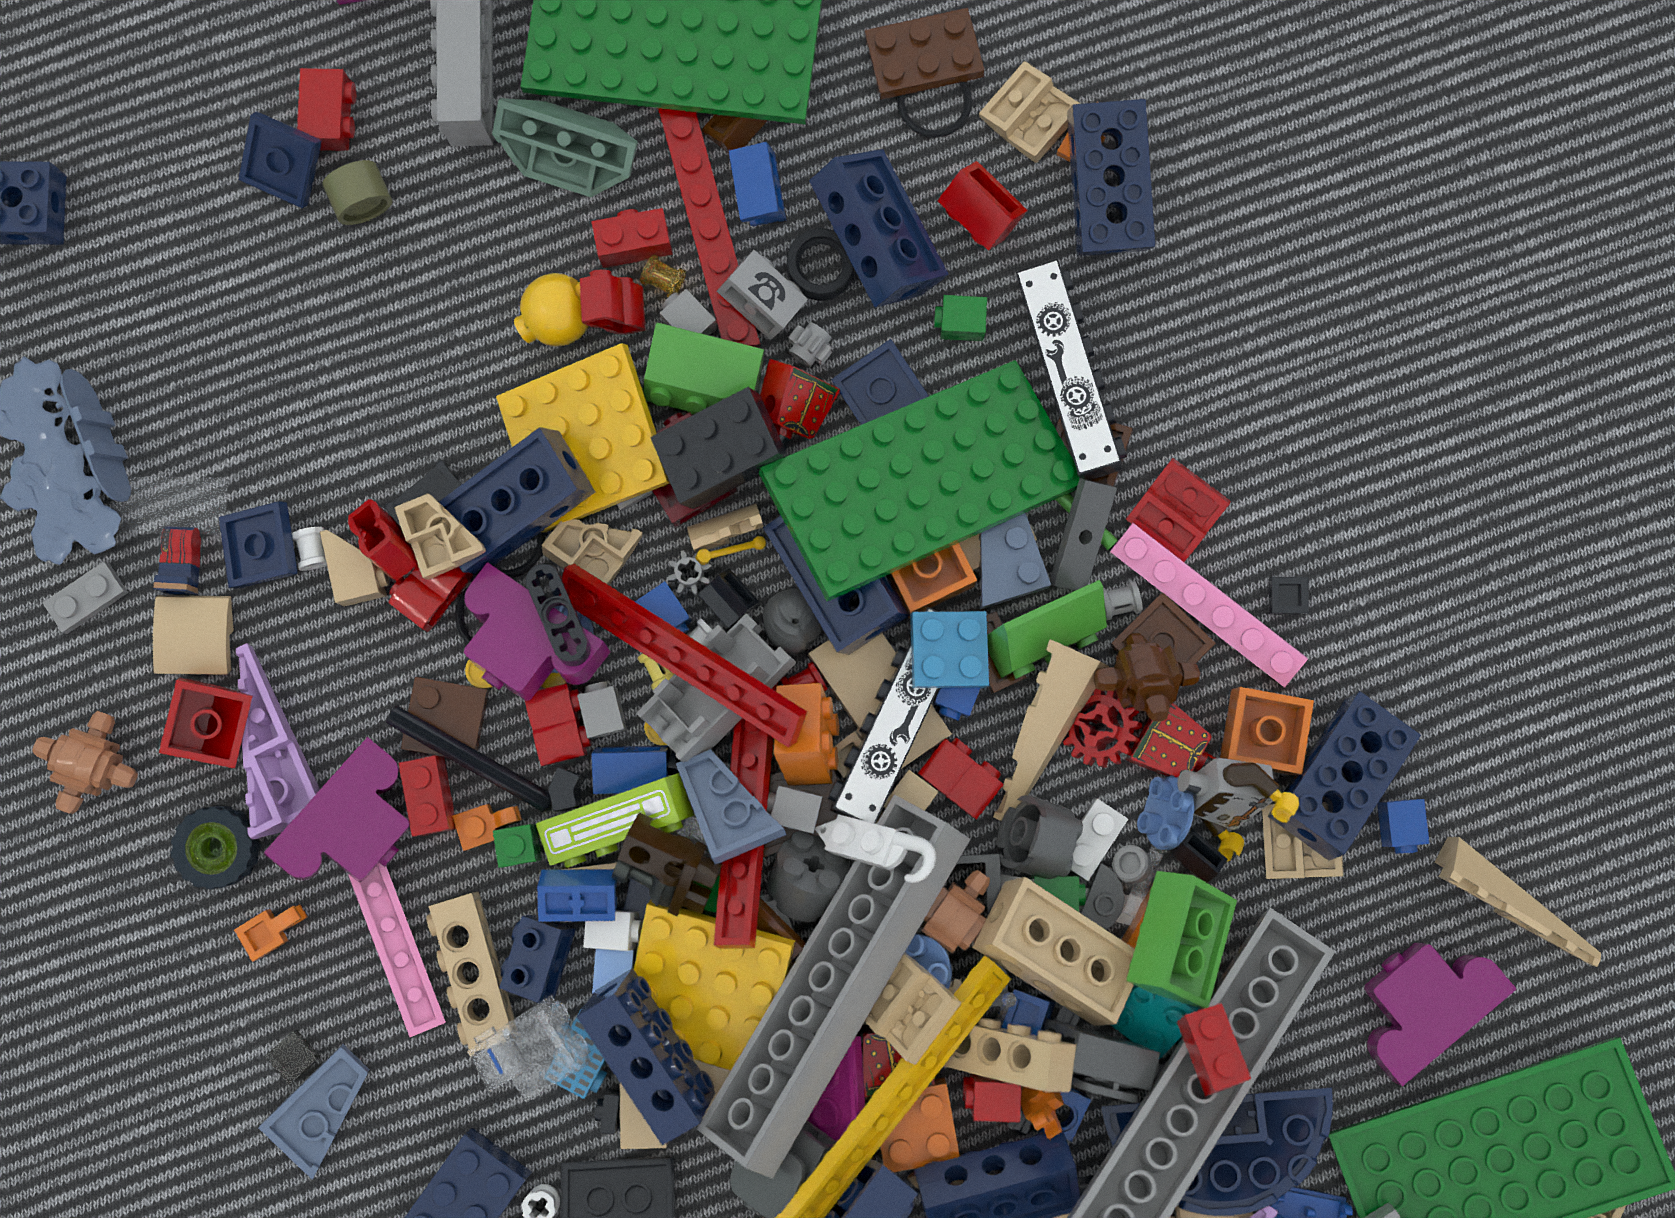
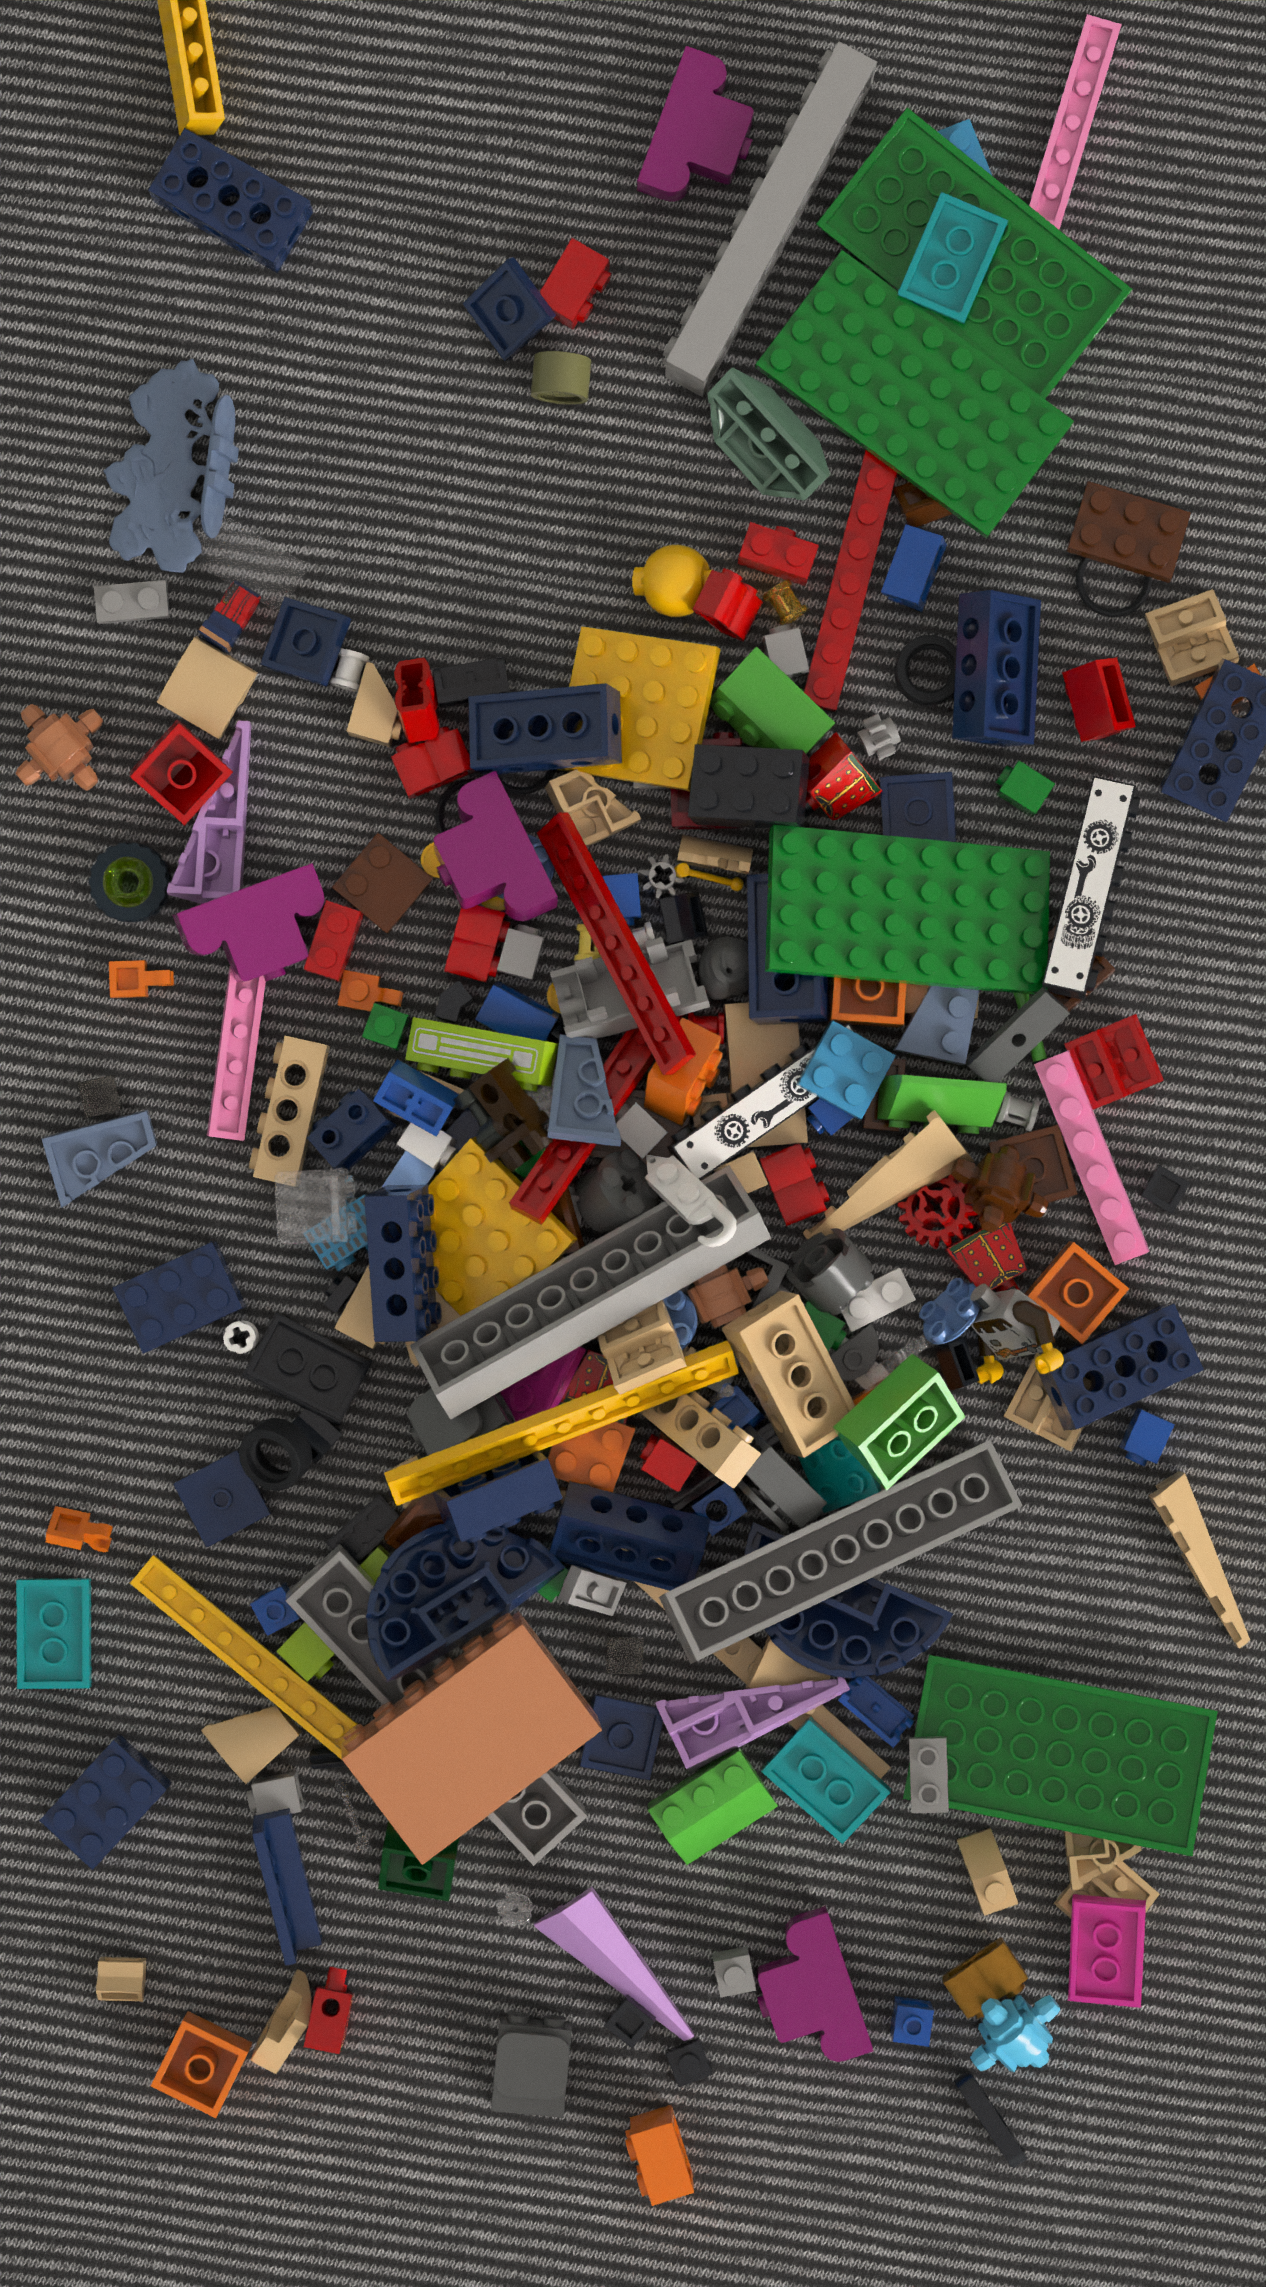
camera: 30 degrees right, 5 degrees up
black axle [386,706,552,812] -> none
tan slope [394,494,486,580] -> none
clear brick [467,1026,530,1092] -> none
black beam [526,564,591,666] -> none
light grey brick [717,250,808,340] -> none
orange plate [1021,1086,1064,1140] -> none
light grey tile [1112,845,1152,884] -> none
red brick [1177,1003,1251,1097] -> none
magenta brick [1364,942,1517,1086] -> none

